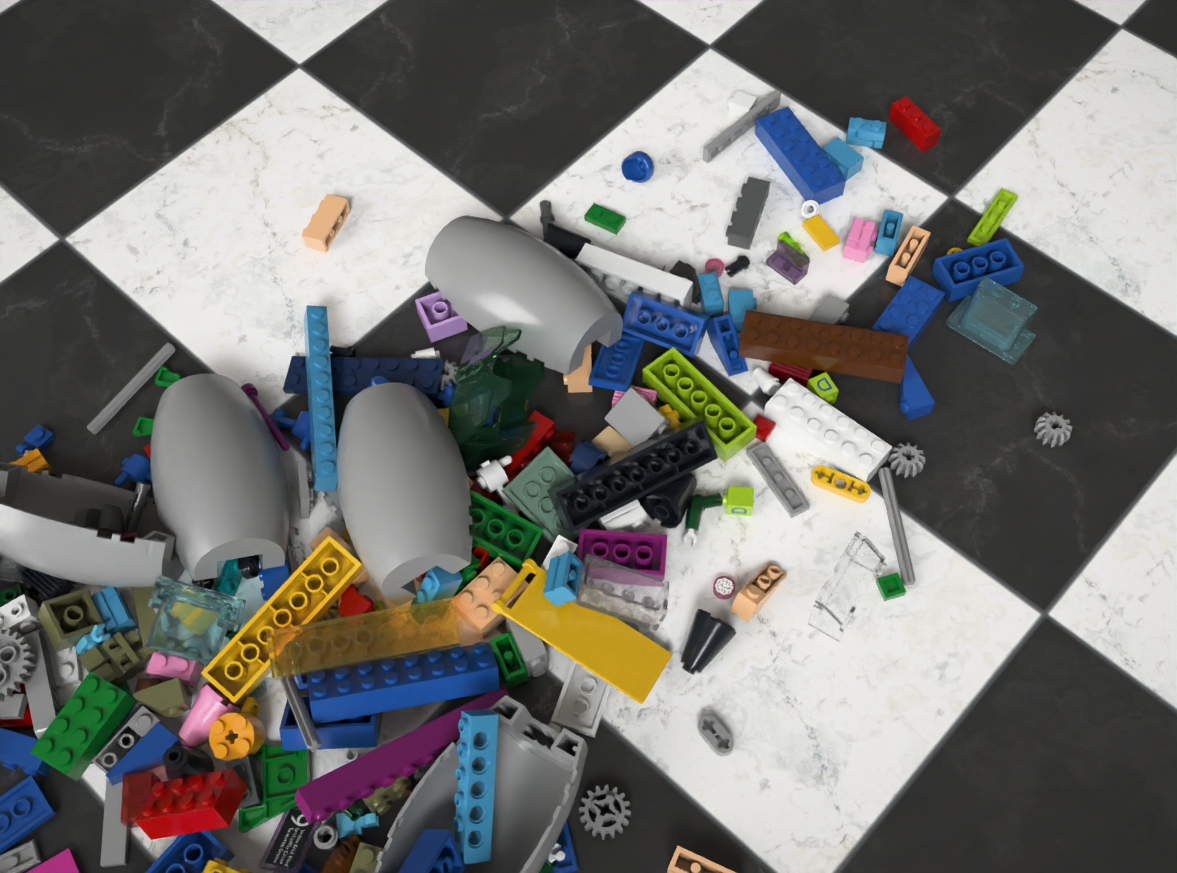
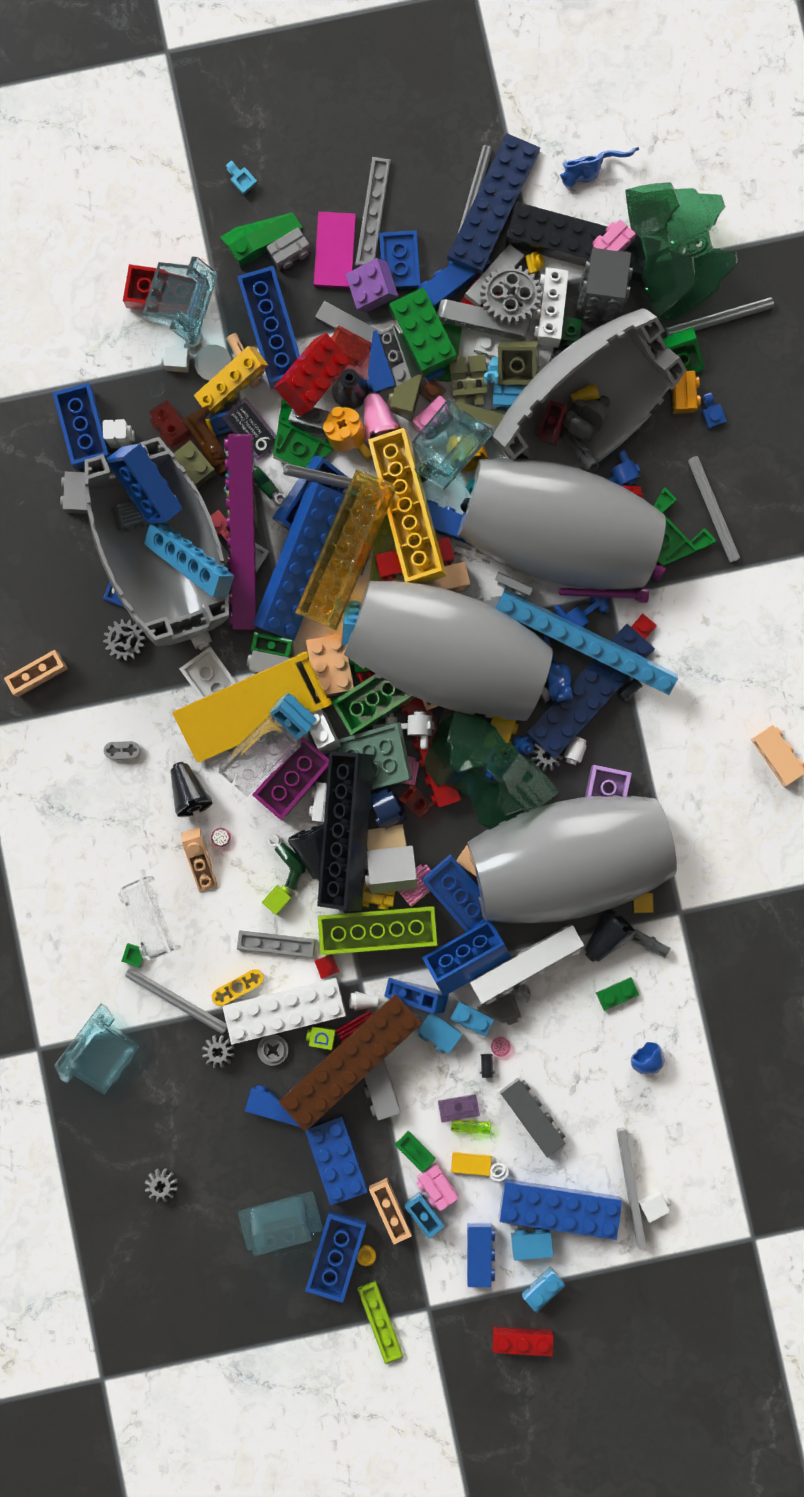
camera: 125 degrees right, 25 degrees up
none -> clear light blue windscreen [54,1003,140,1095]
none -> light grey gear [257,1034,288,1066]
none -> medium lavender brick [345,258,399,312]
none -> green plate [394,1130,436,1173]
none -> blue brick [467,1223,495,1287]
none -> red plate [631,613,657,639]

